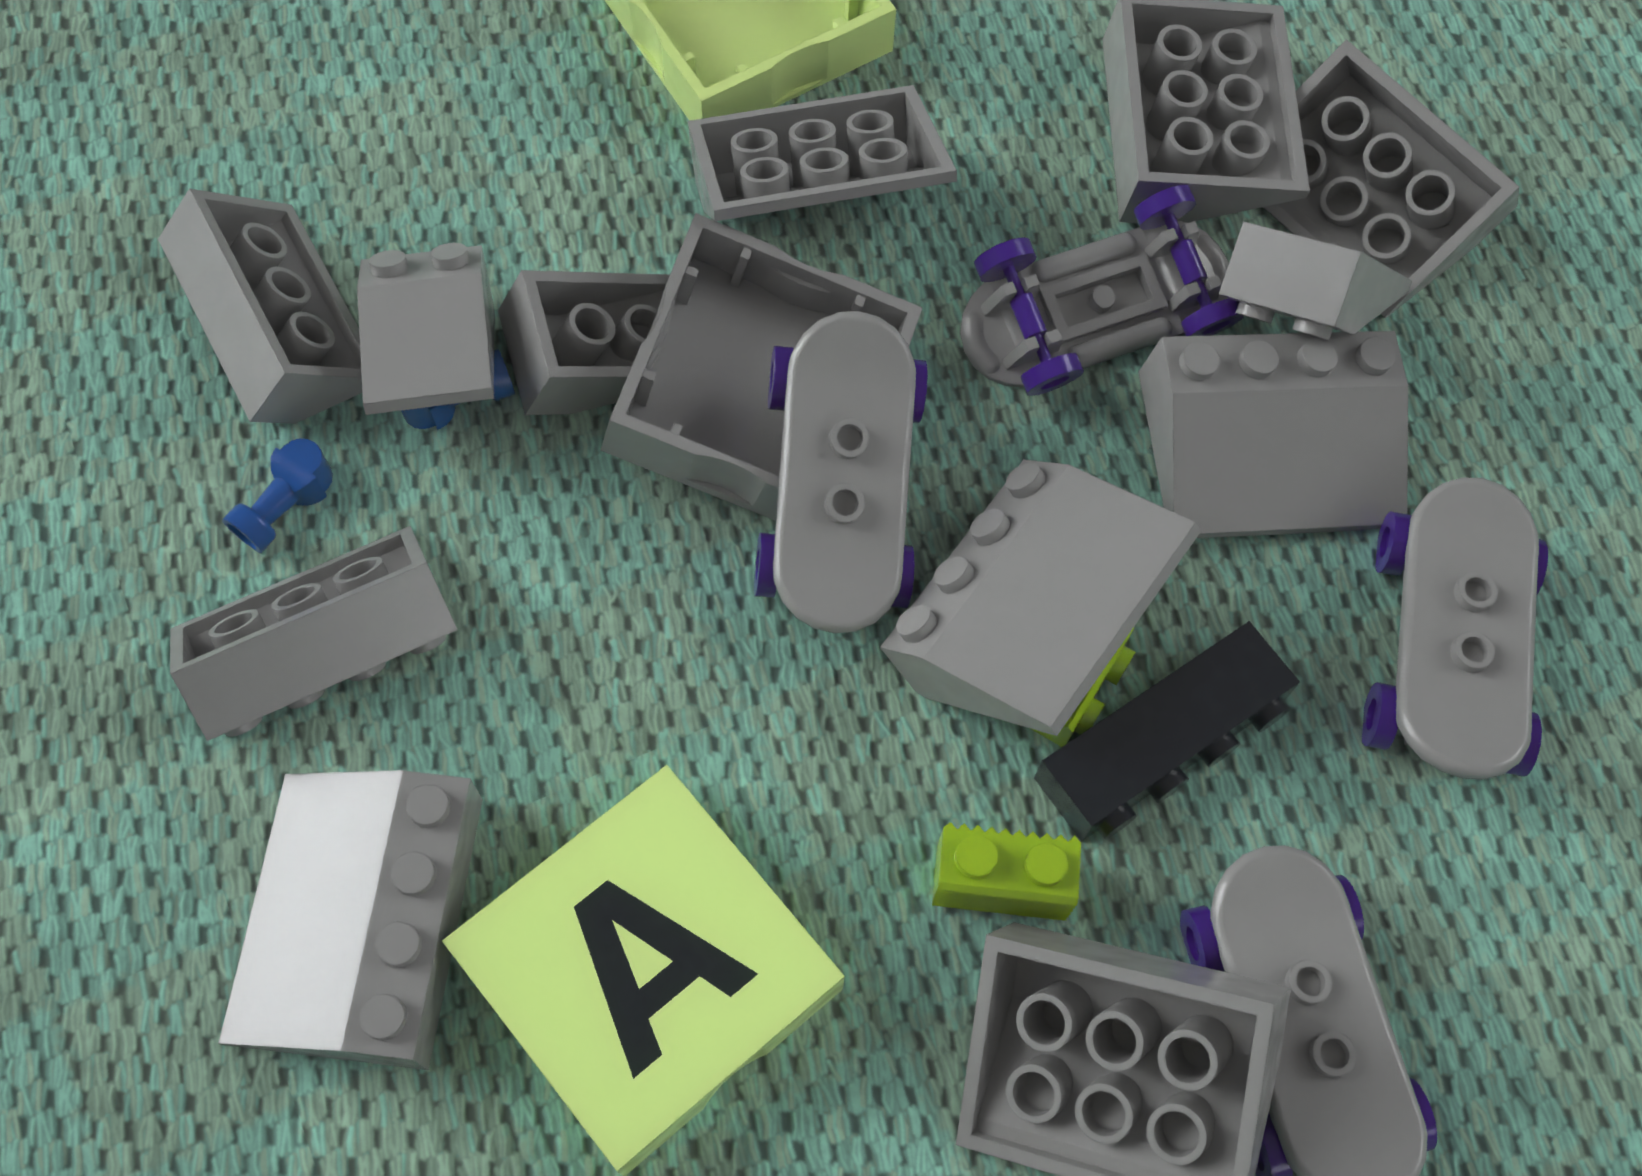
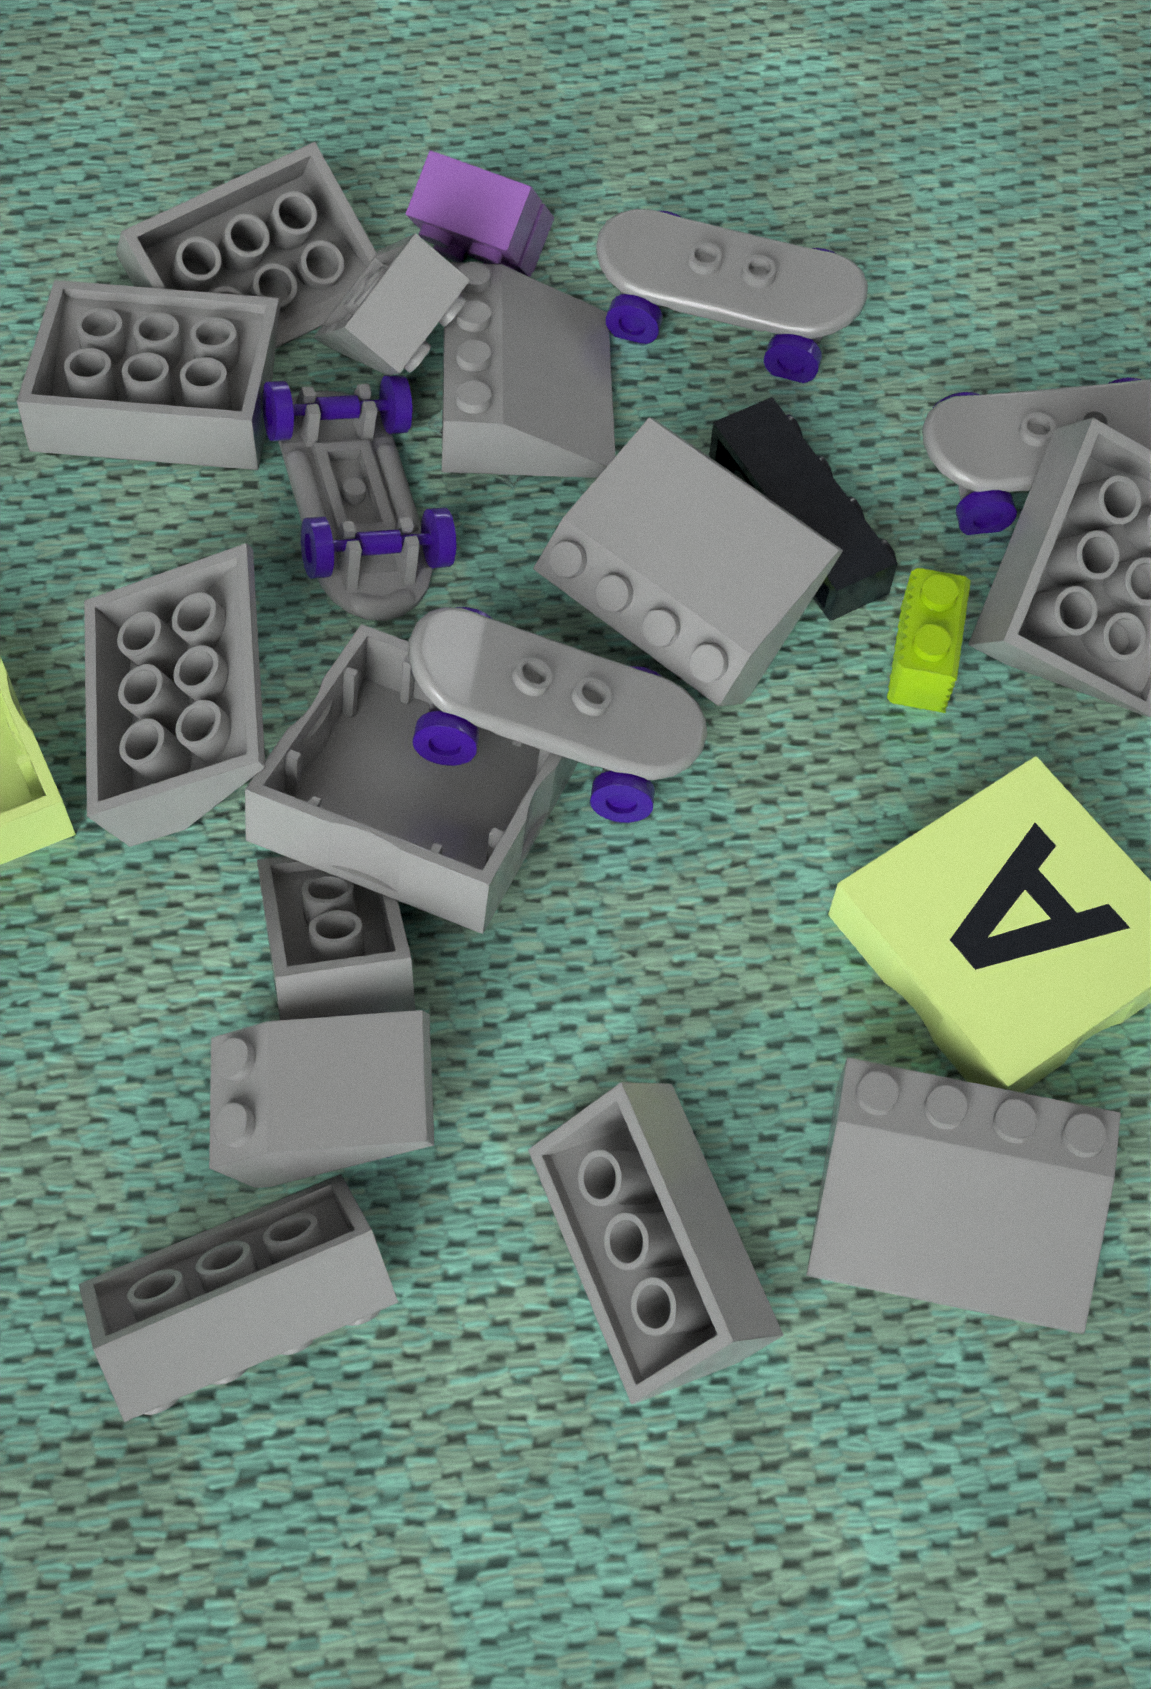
camera: 85 degrees left, 5 degrees down
blue leg [222,438,333,554] -> none
none -> medium lavender piece [405,150,554,277]

